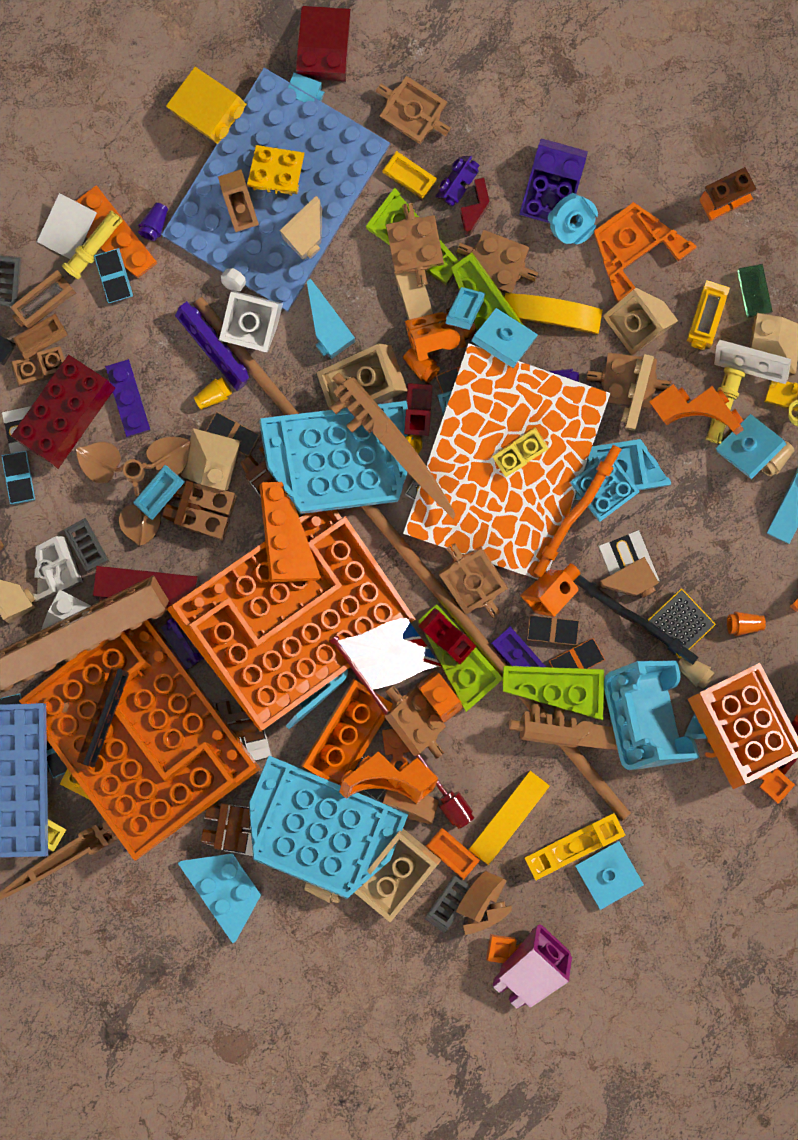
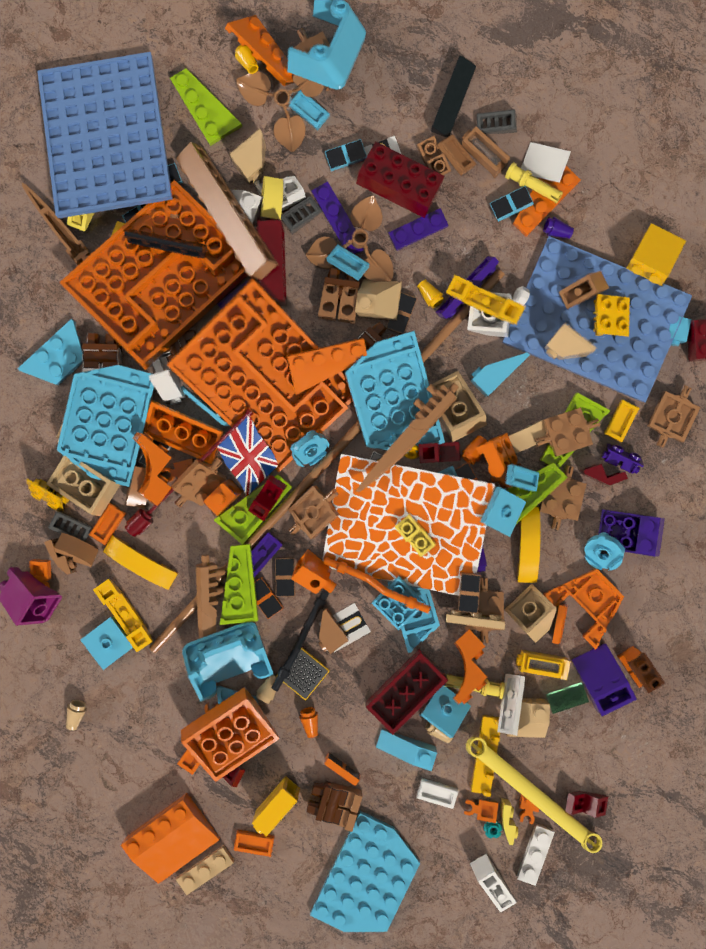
camera: 90 degrees right, 5 degrees up
none -> yellow hinge [26,479,69,511]
none -> tan cone [66,700,87,730]
none -> white slope [149,370,186,405]
none -> light yellow slope [260,176,283,220]
none -> medium azure plate [290,430,329,467]
none -> dark purple plate [311,181,364,255]
none -> dark red brick [366,648,448,735]
none -> yellow slope [446,275,525,325]
none -> black tile [458,572,481,613]
none -> orange tile [552,603,568,644]
none -> dark purple slope [571,643,637,716]

